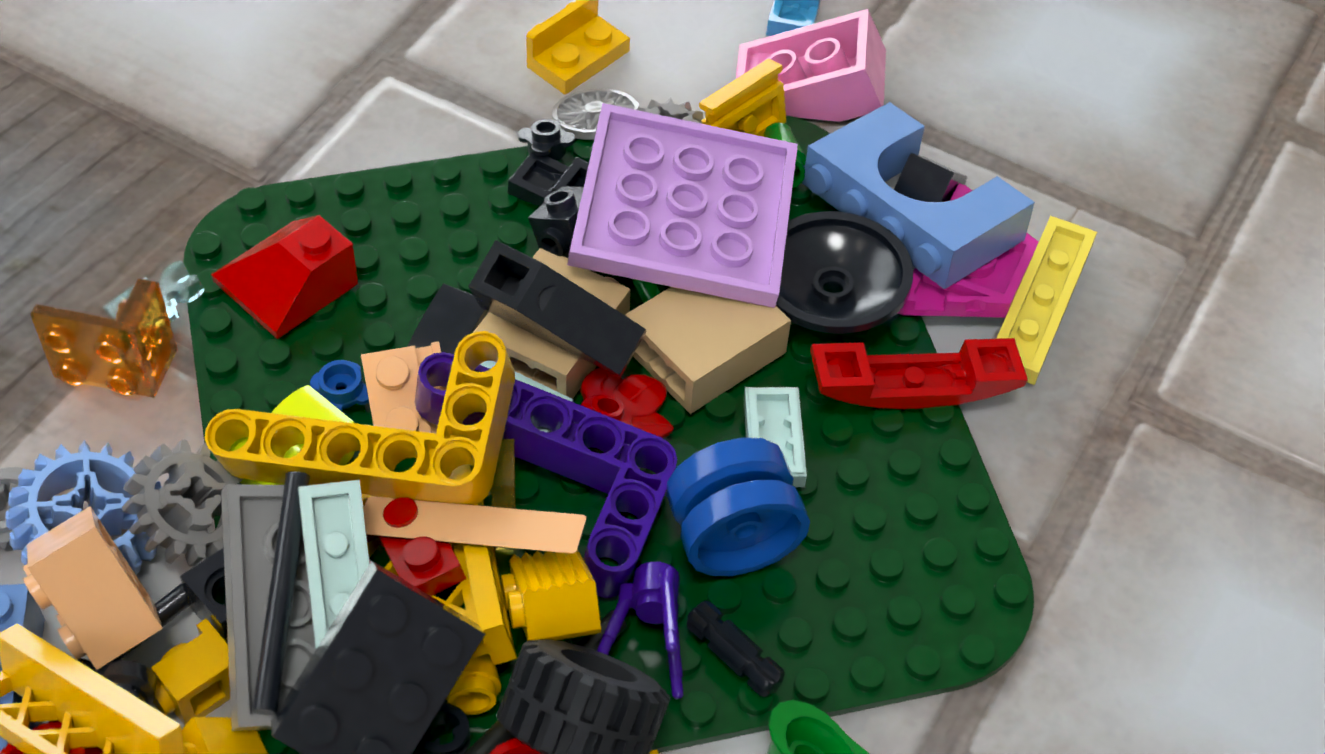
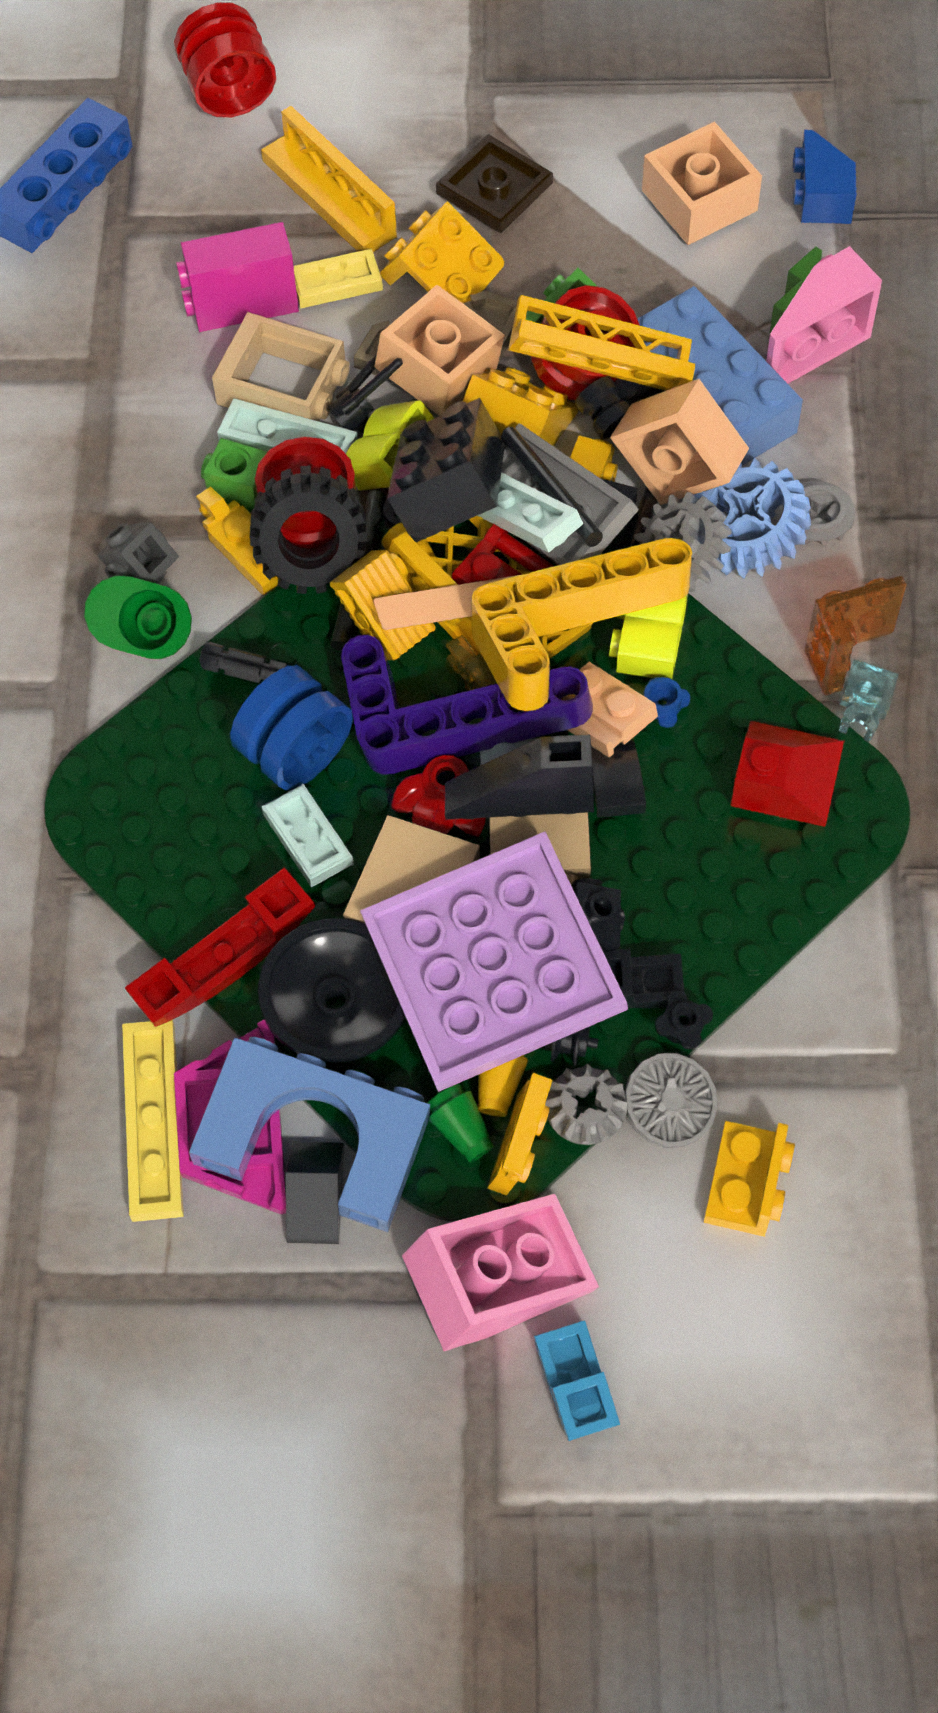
camera: 155 degrees right, 10 degrees up
dark purple plant [597,562,683,699] -> none

